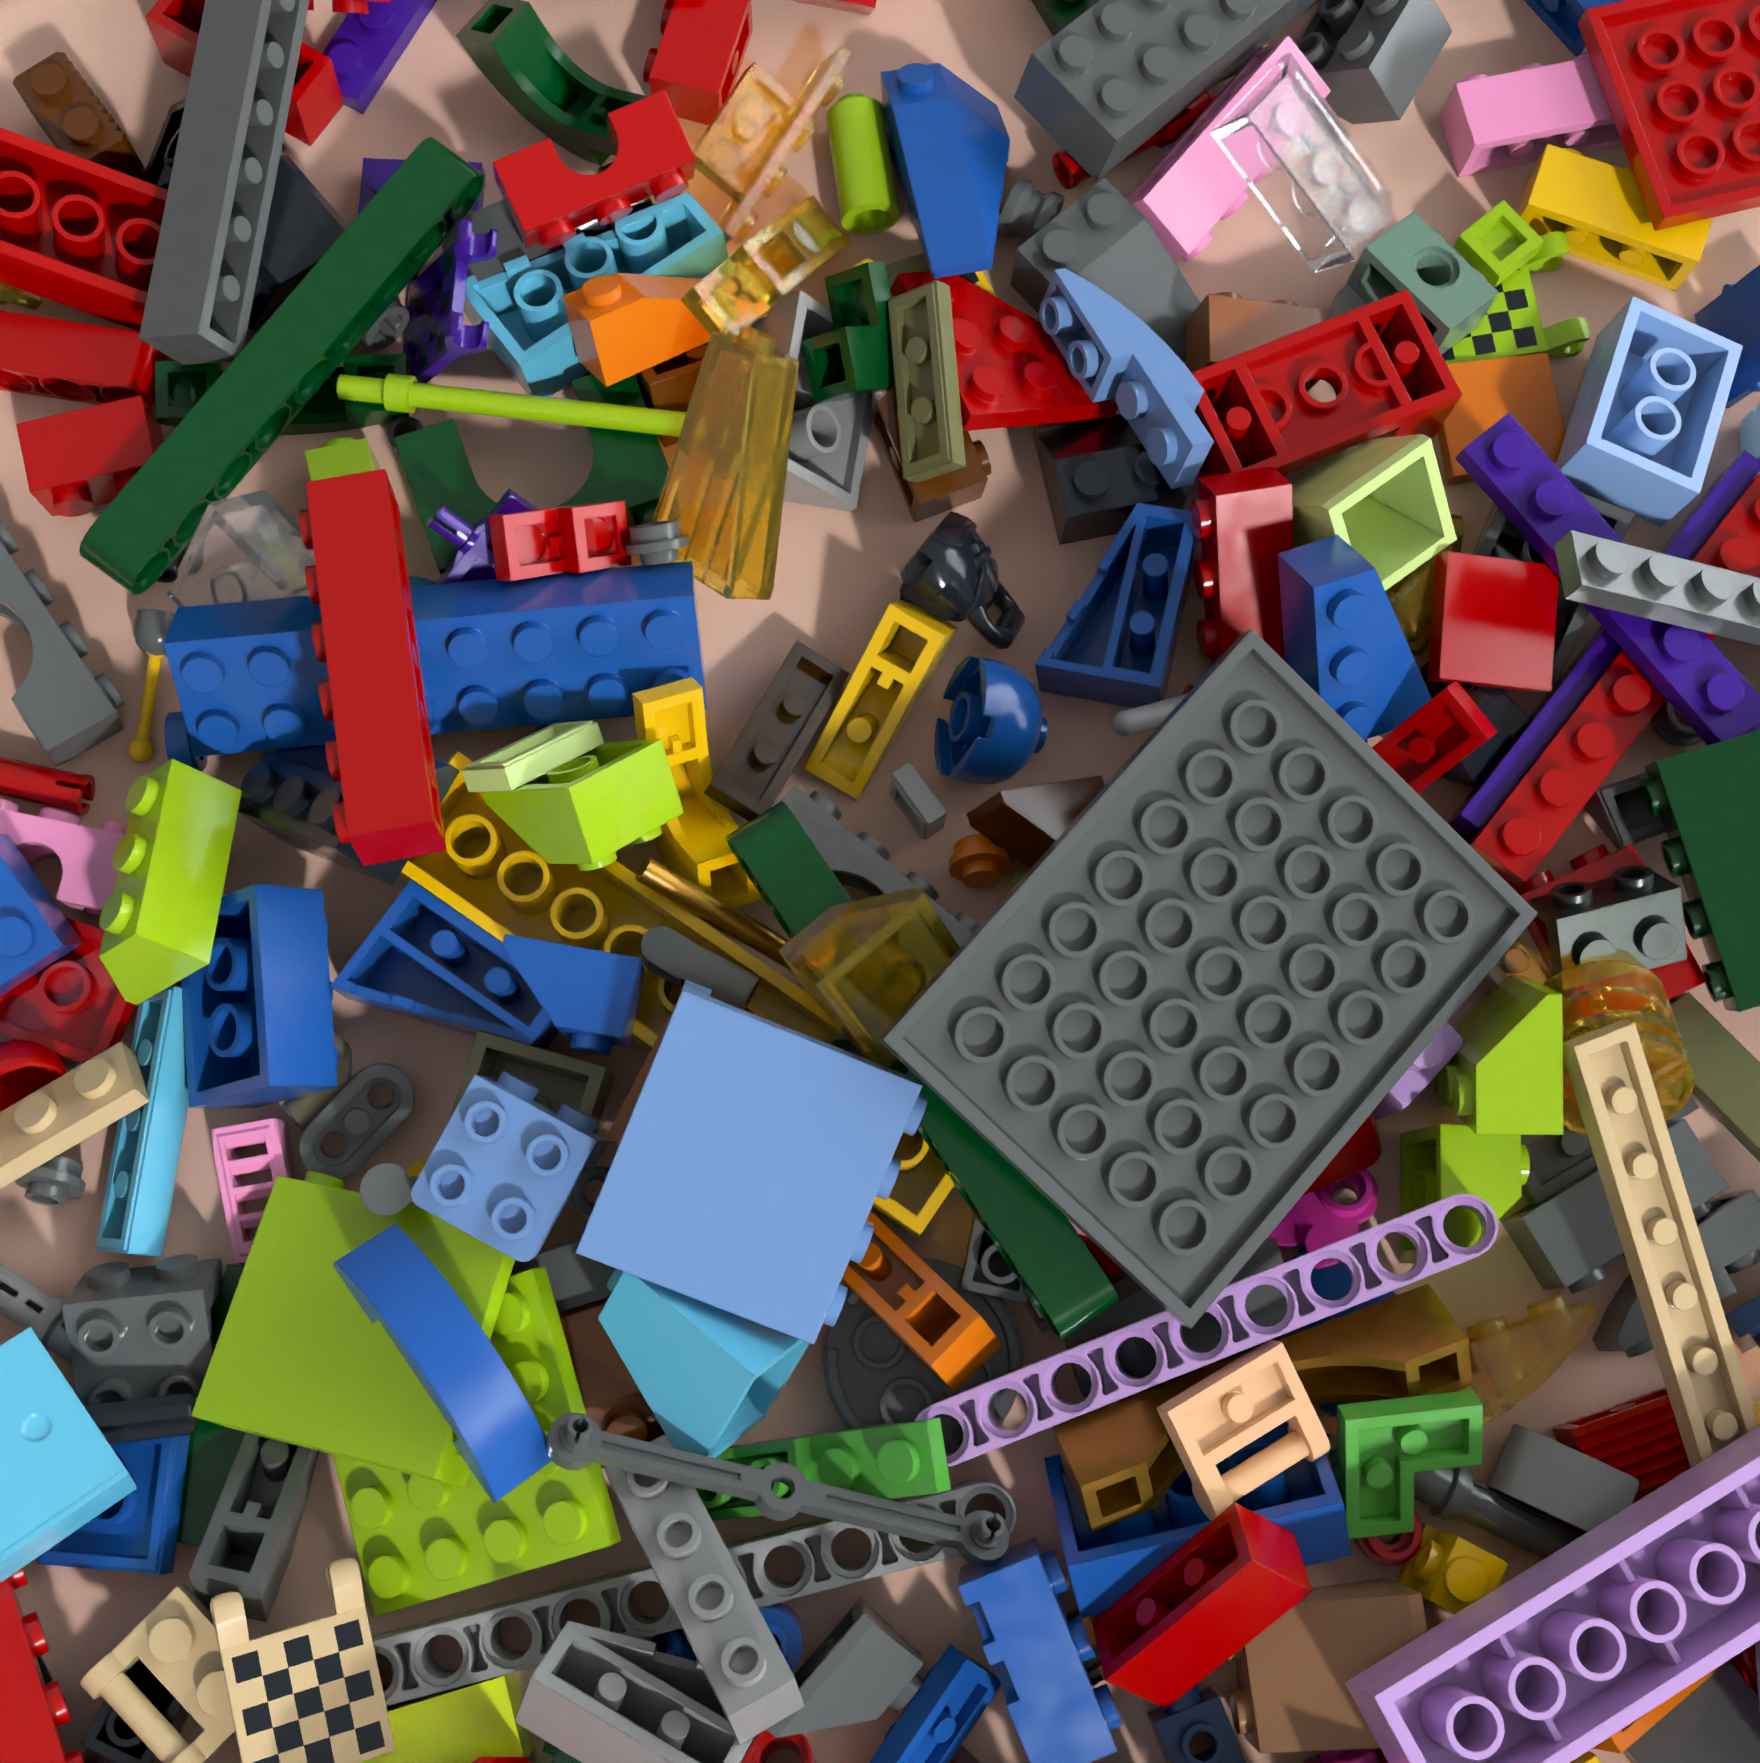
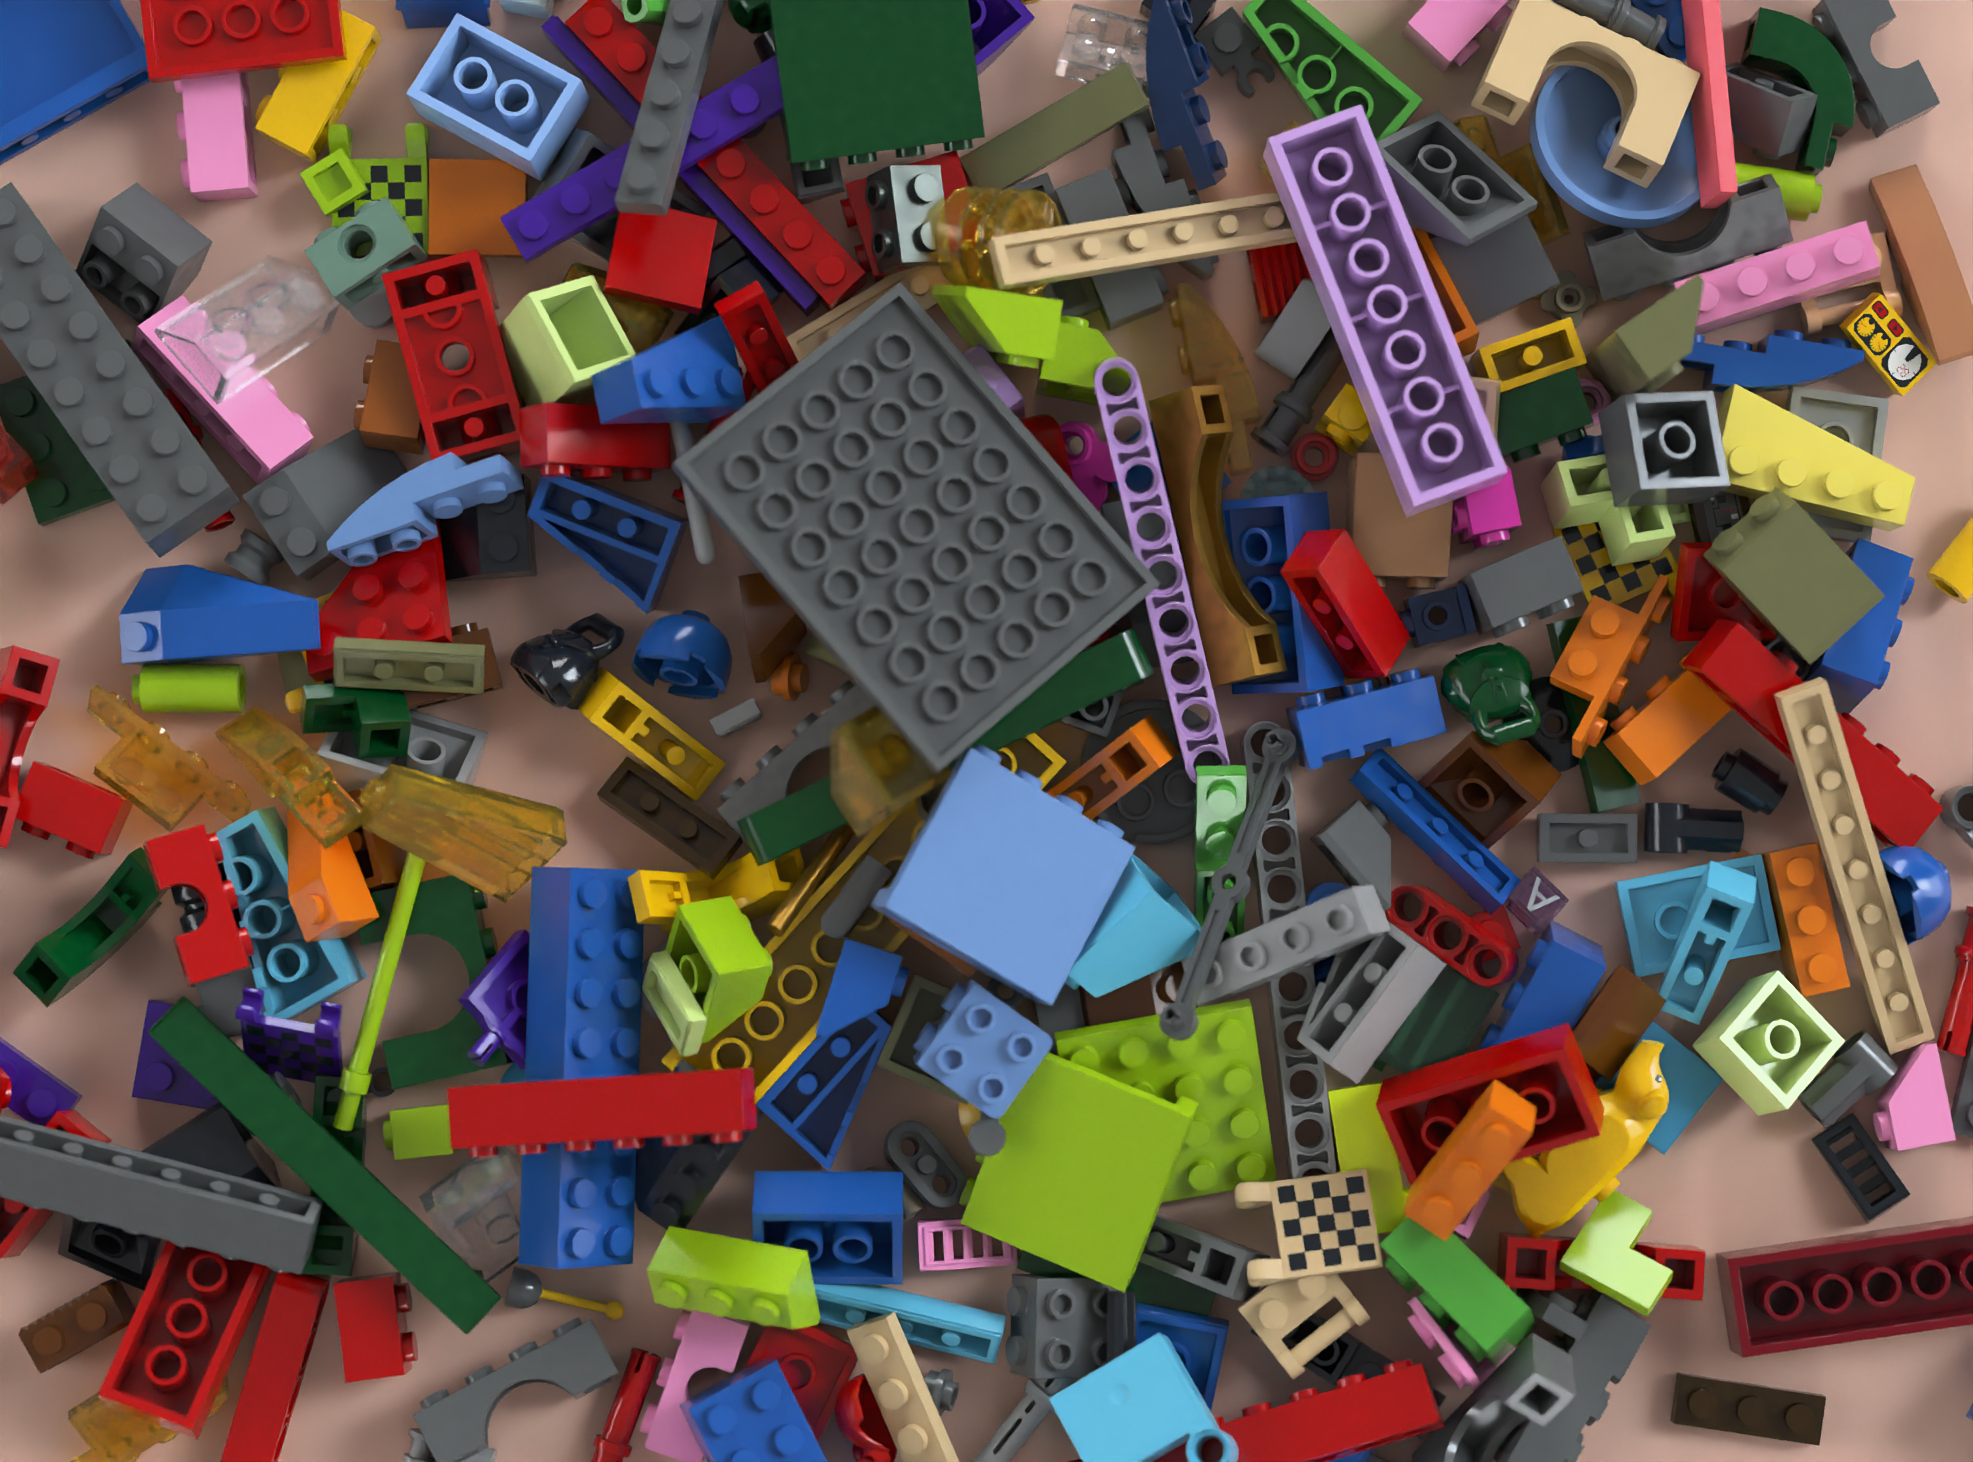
camera: 80 degrees left, 10 degrees up
blue tile [164,711,208,772] -> none
blue slope [333,1224,552,1503] -> none
red slope [488,501,632,581] -> none
dark grey plate [625,520,690,566] -> none
light nougat plate [1156,1339,1330,1521] -> none
bright green plate [1337,1390,1483,1539] -> none

